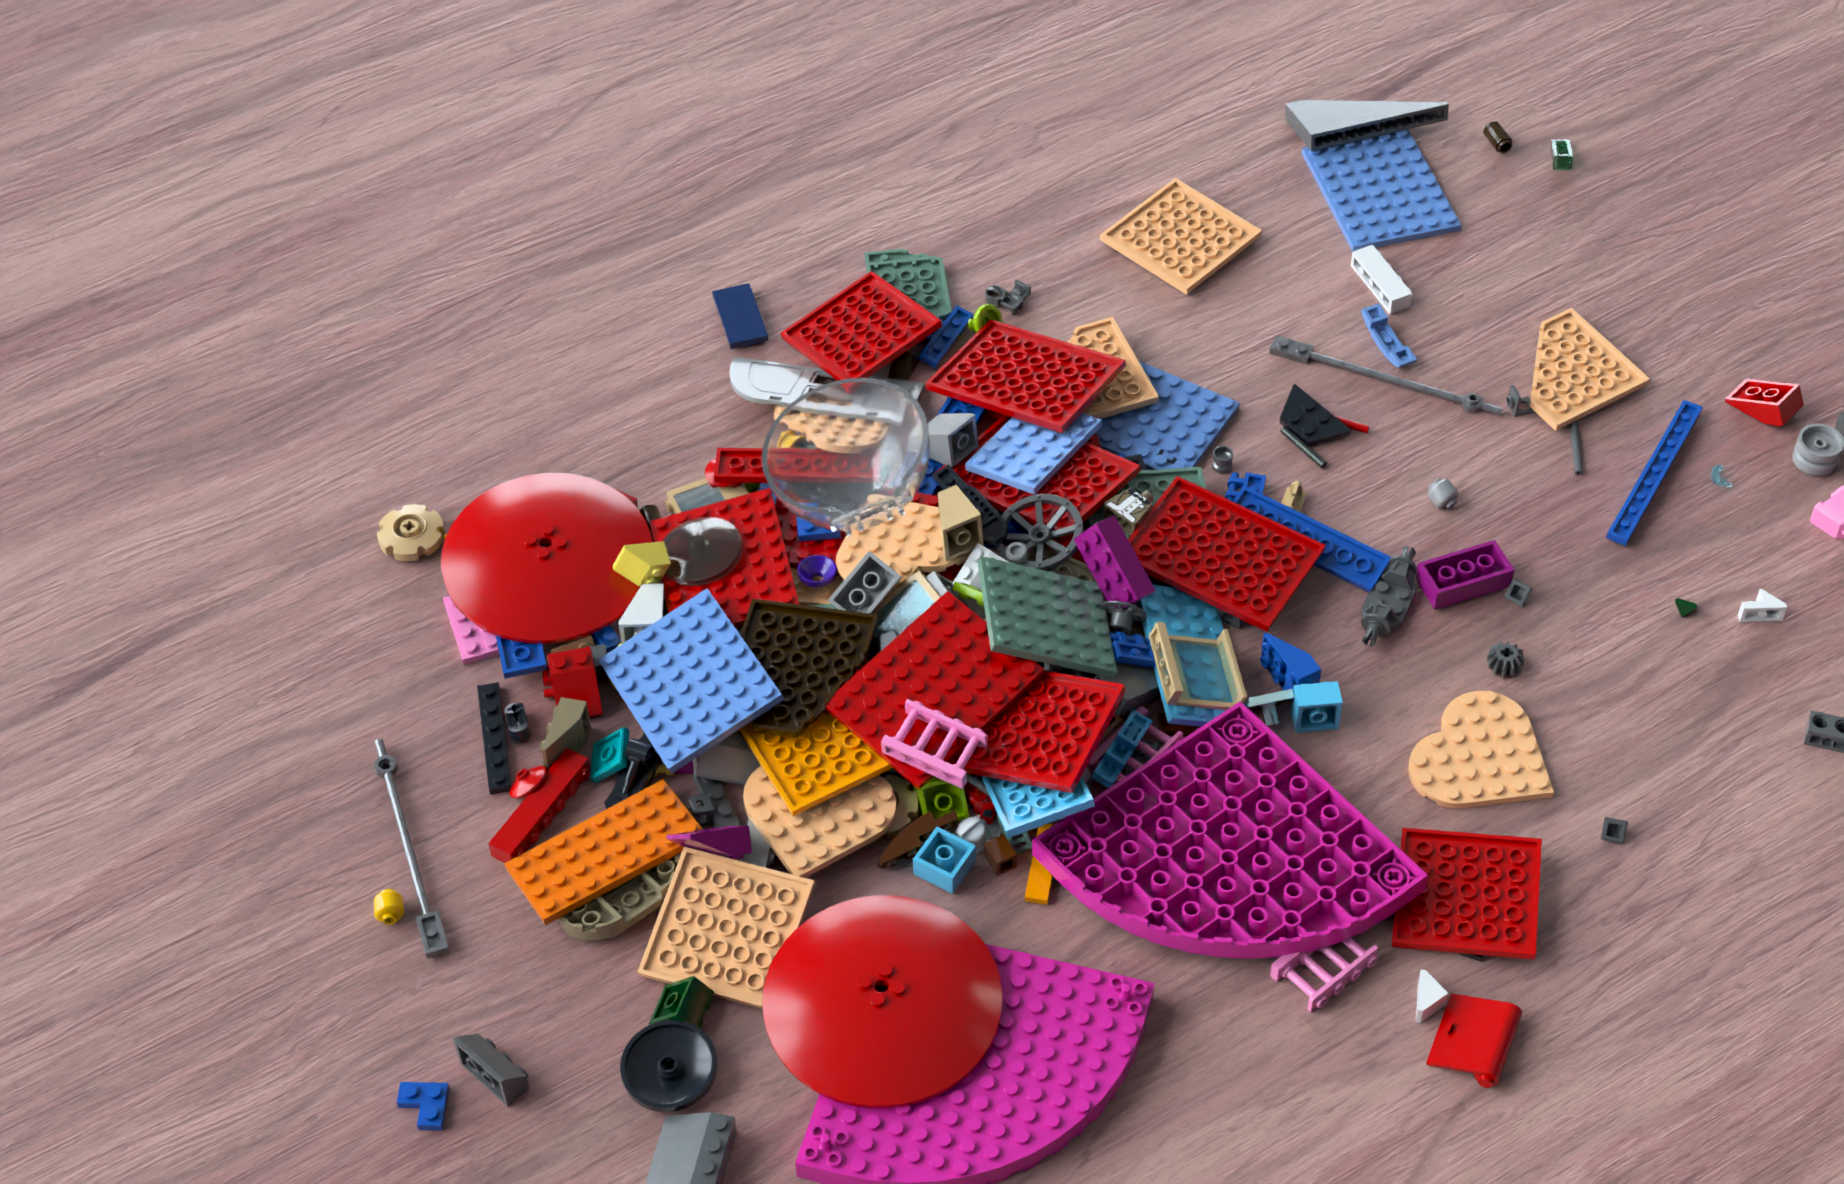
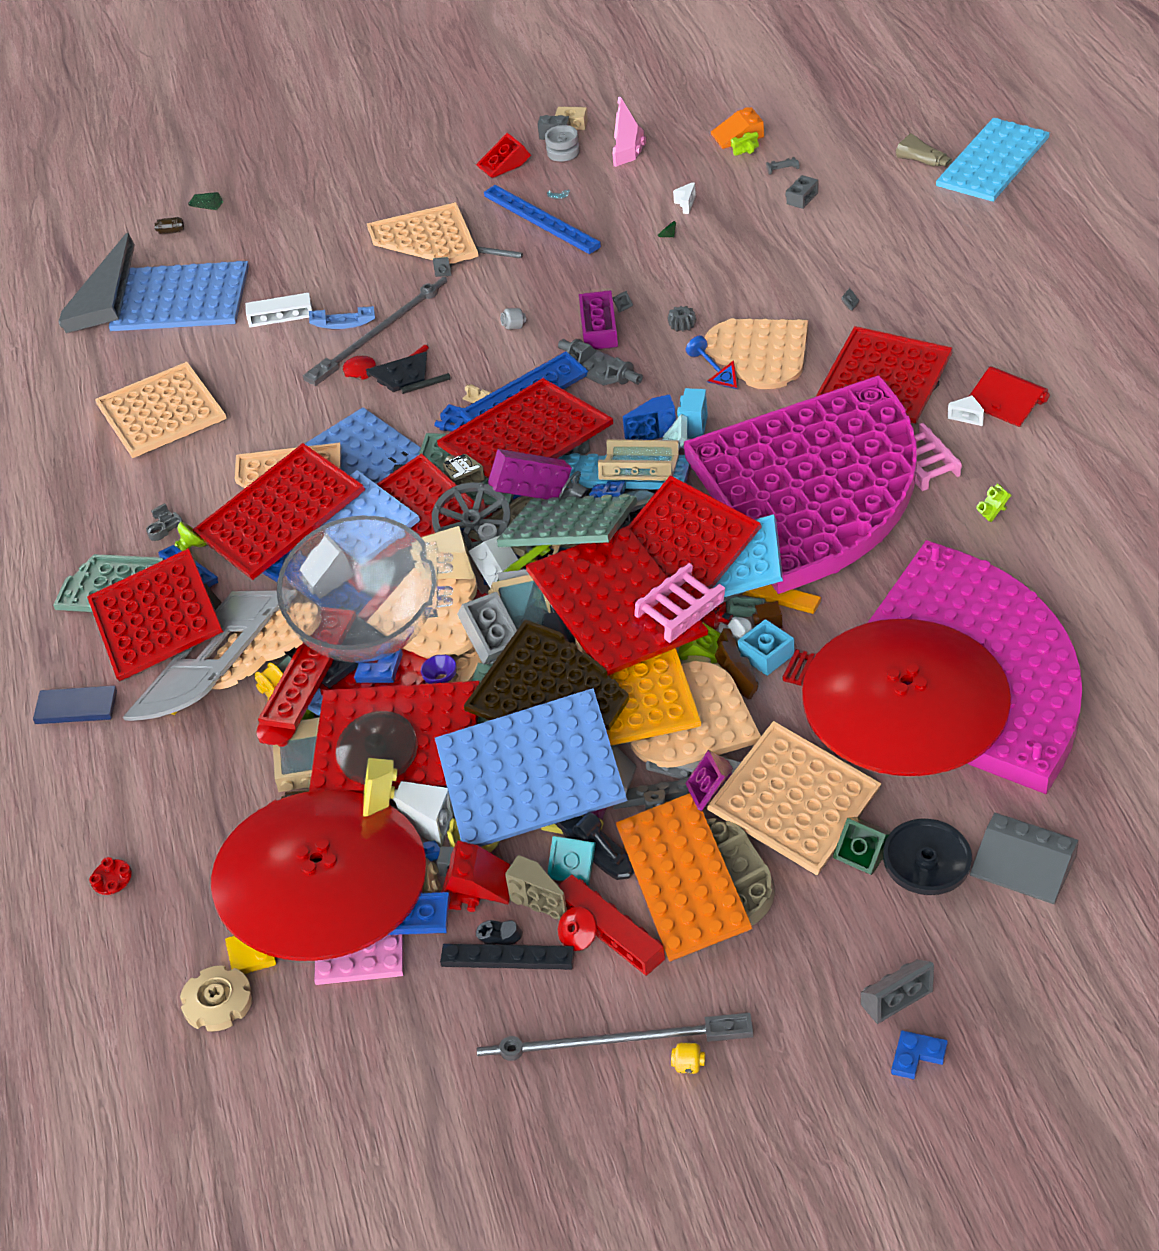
camera: 70 degrees left, 5 degrees down
flat silver wheel [1212,446,1233,474] -> none
none -> red dish [89,857,132,895]
none -> red dish [343,356,376,380]
none -> blue piece [686,336,738,389]
none -> red tile [782,649,815,686]
none -> lime hips [976,483,1011,522]

